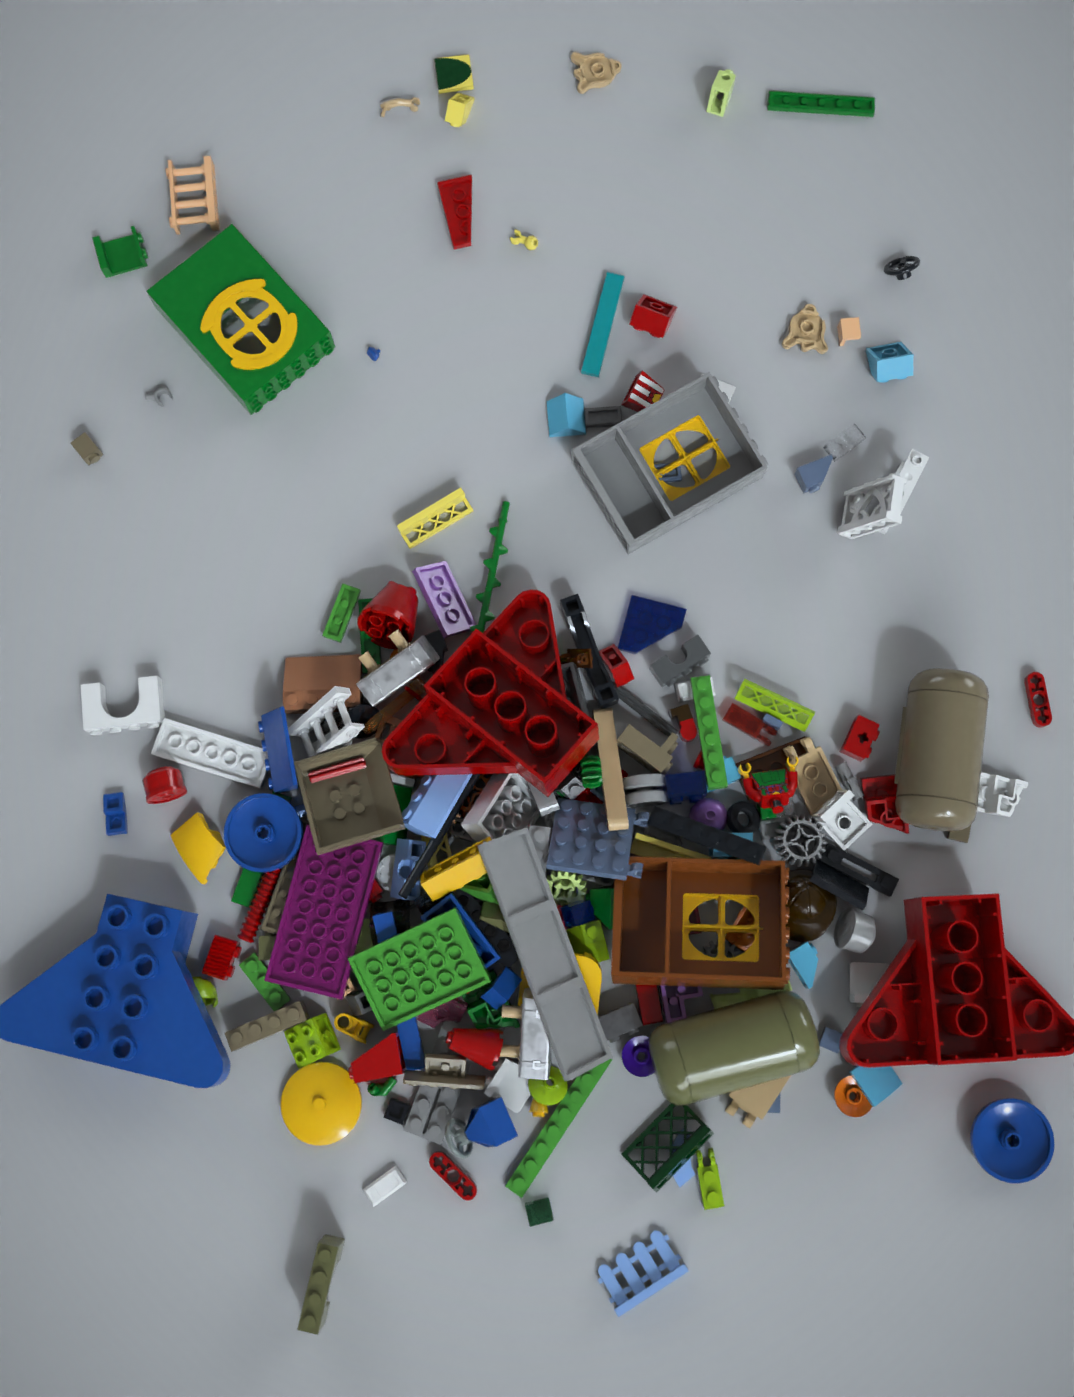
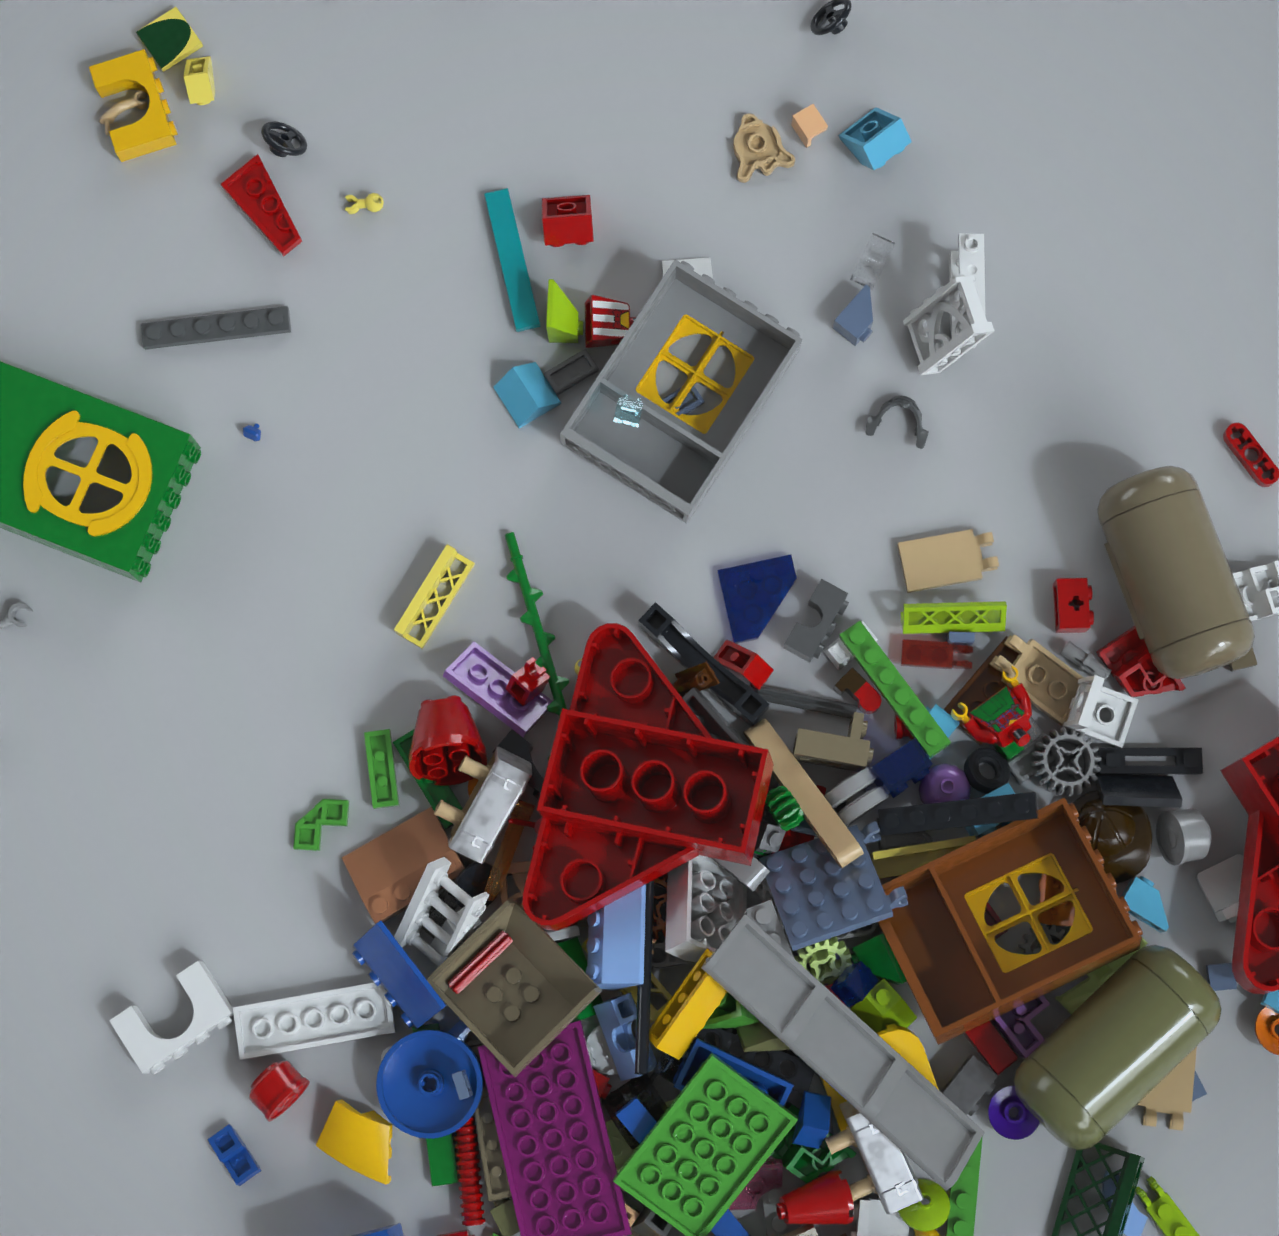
camera: 25 degrees left, 0 degrees up
none -> yellow arch [89,49,178,162]
none -> dark grey plate [141,306,291,350]
none -> black piece [261,121,307,157]
none -> bright green tile [293,799,349,851]
none -> sand blue tile [452,1069,473,1100]
none -> red brick [505,657,550,706]
none -> lime slope [546,279,584,343]
none -> clear light blue tile [614,394,644,428]
none -> dark grey helmet [865,396,929,449]
none -> tan tile [897,529,999,593]

